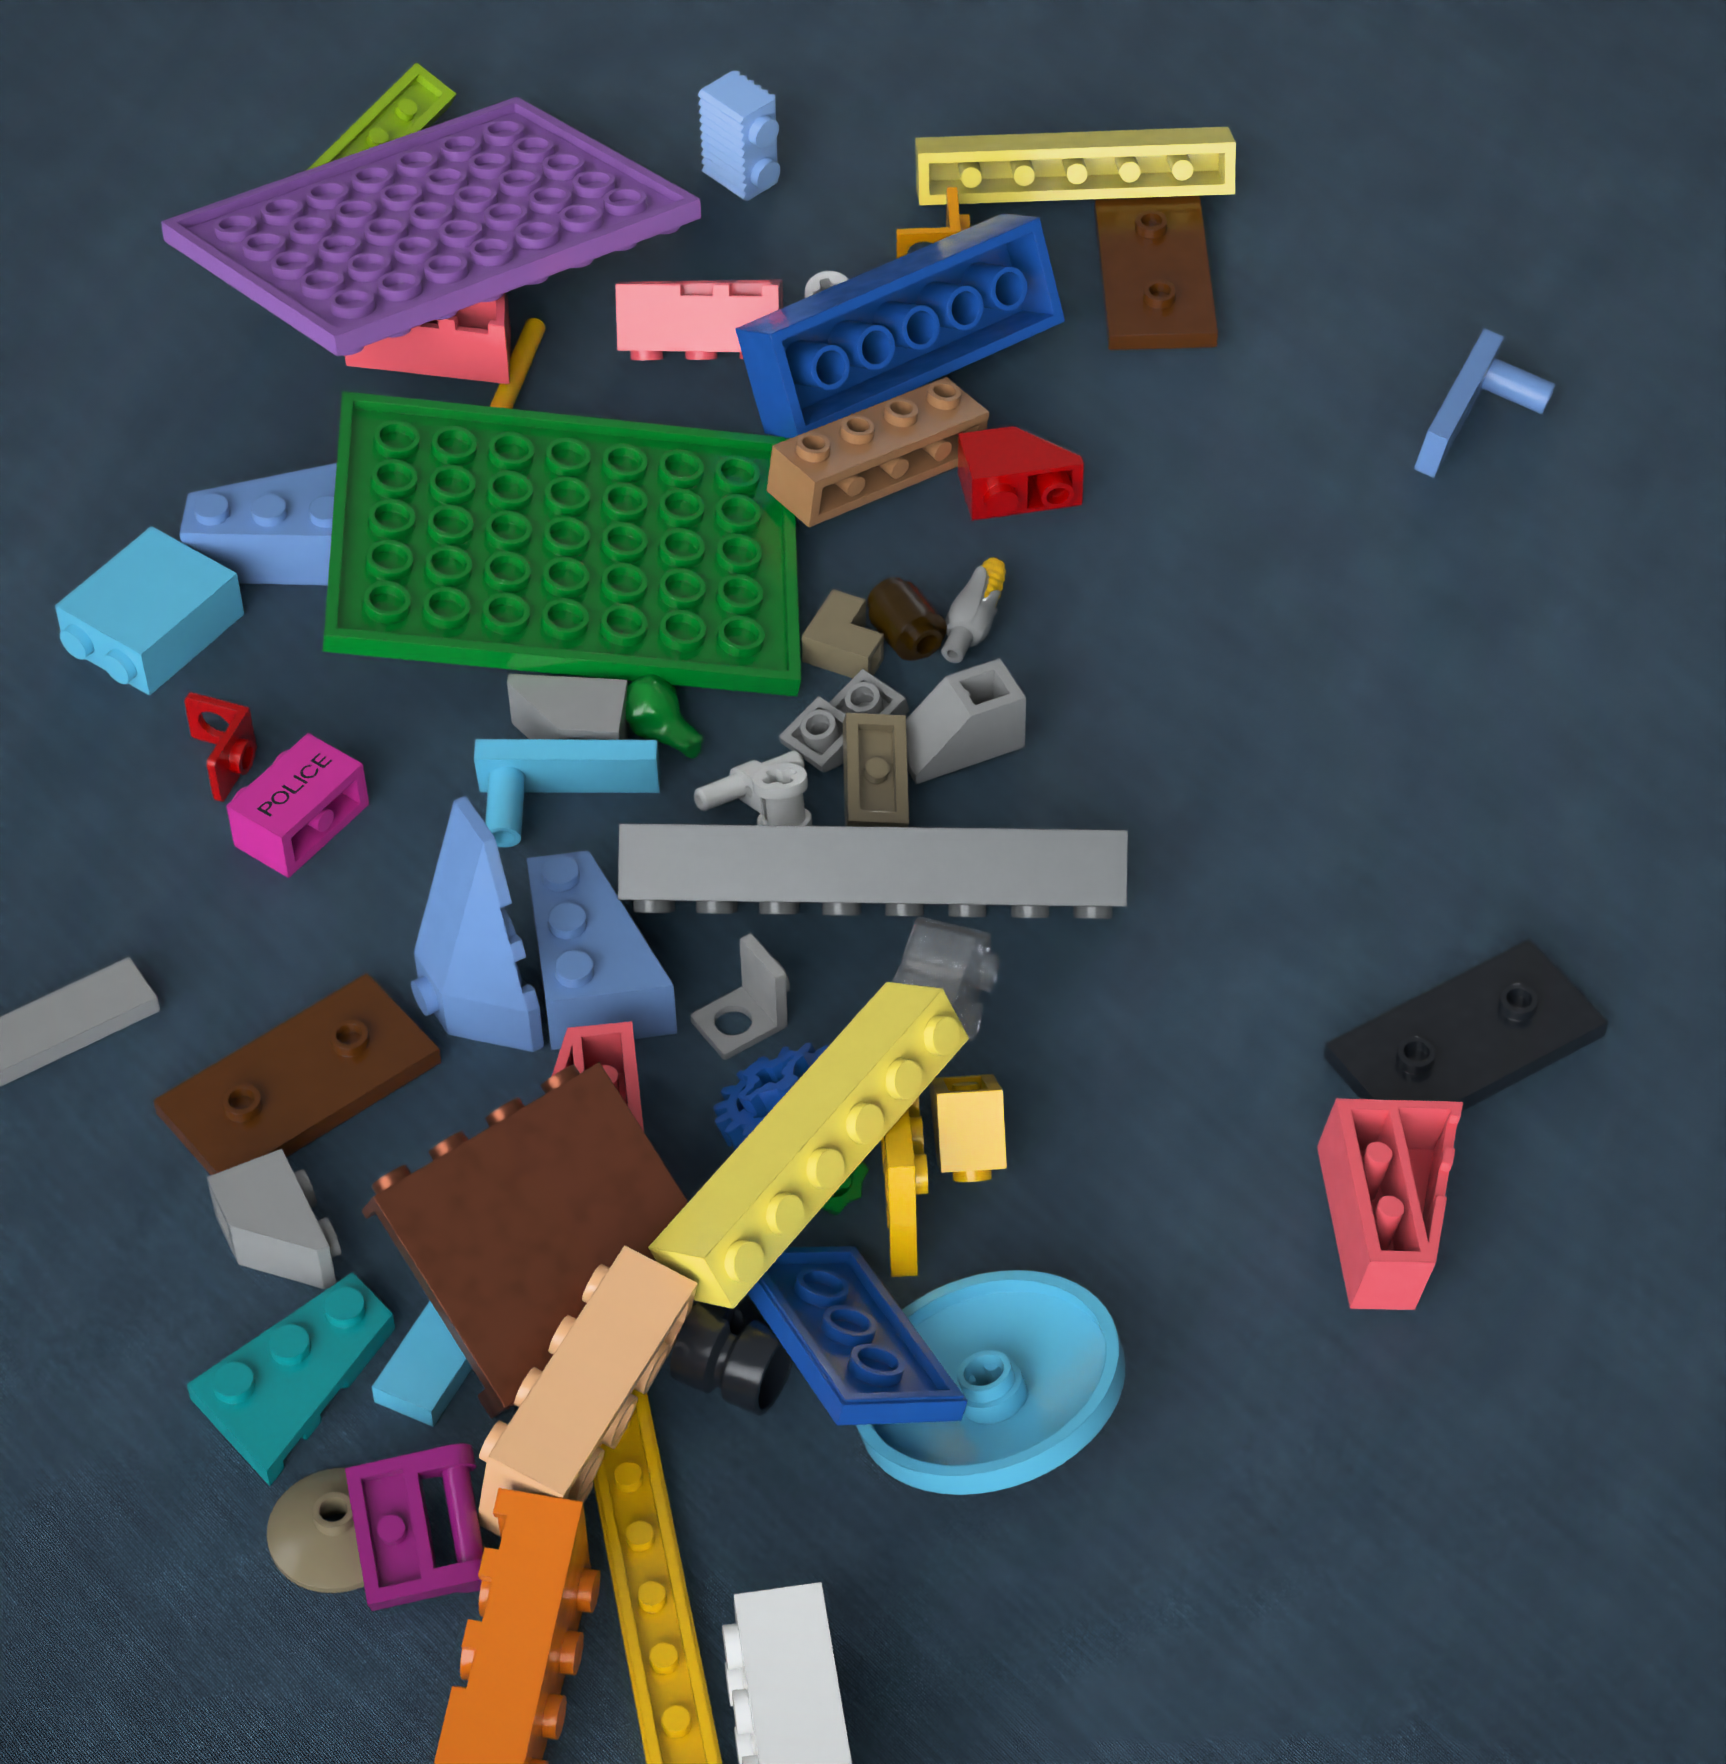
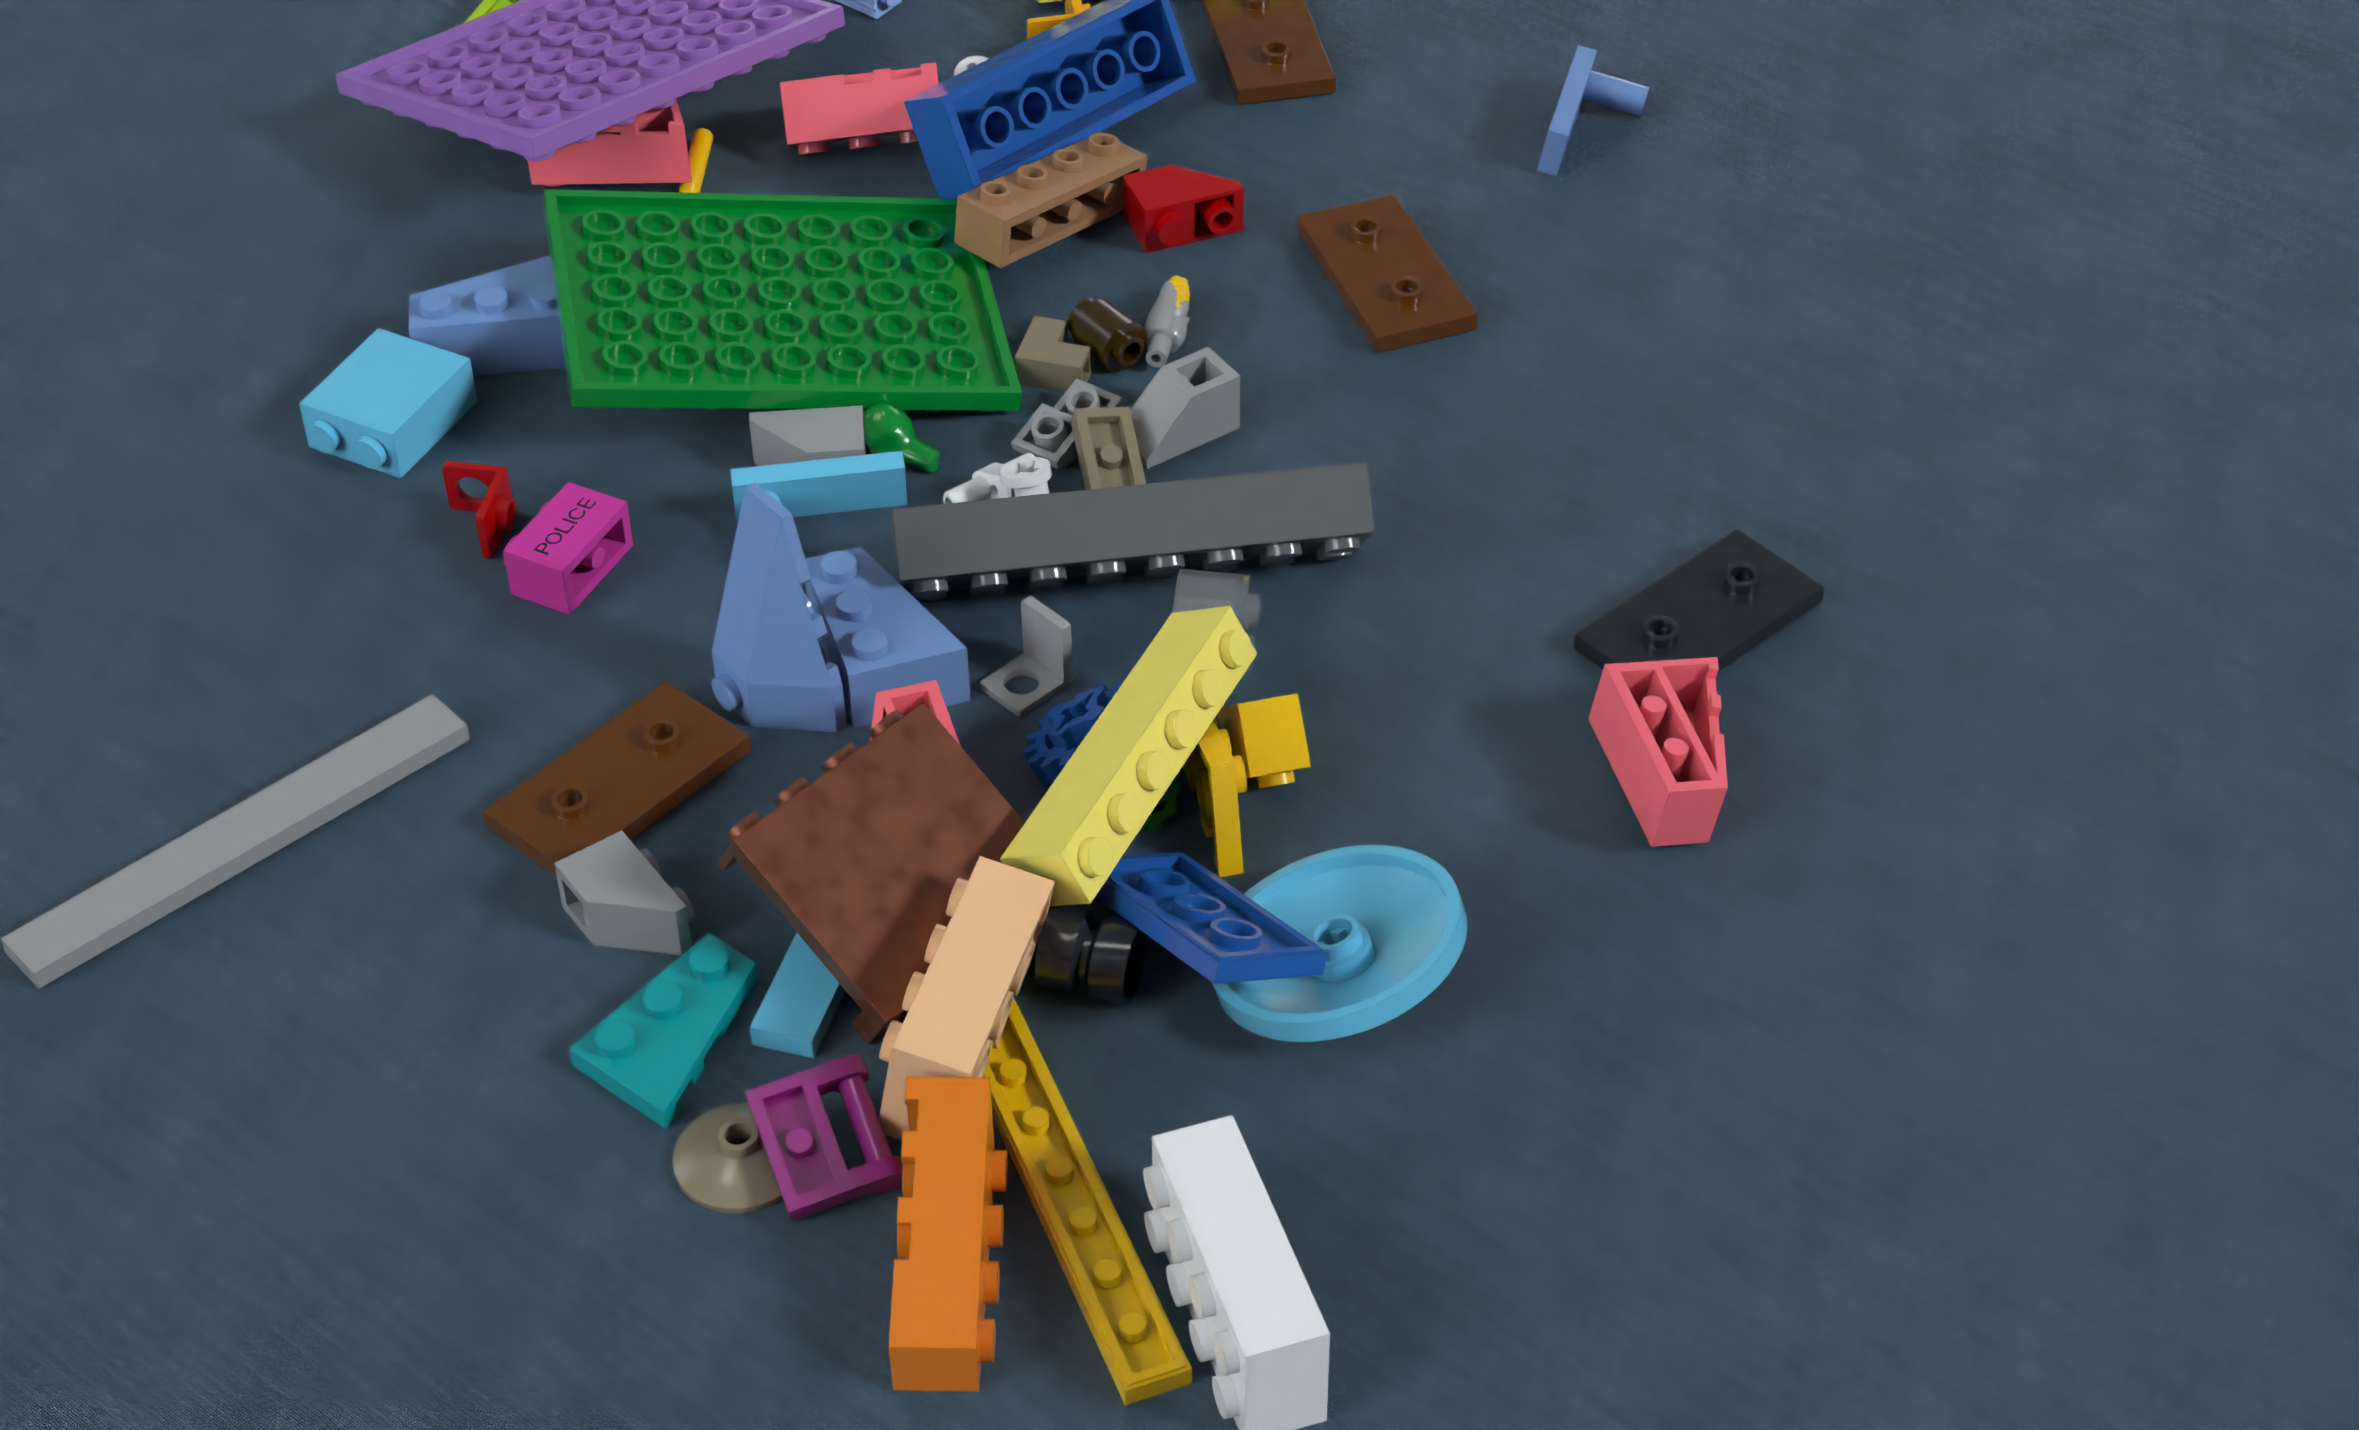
camera: 10 degrees left, 5 degrees down
none -> reddish brown plate [1297,194,1477,353]

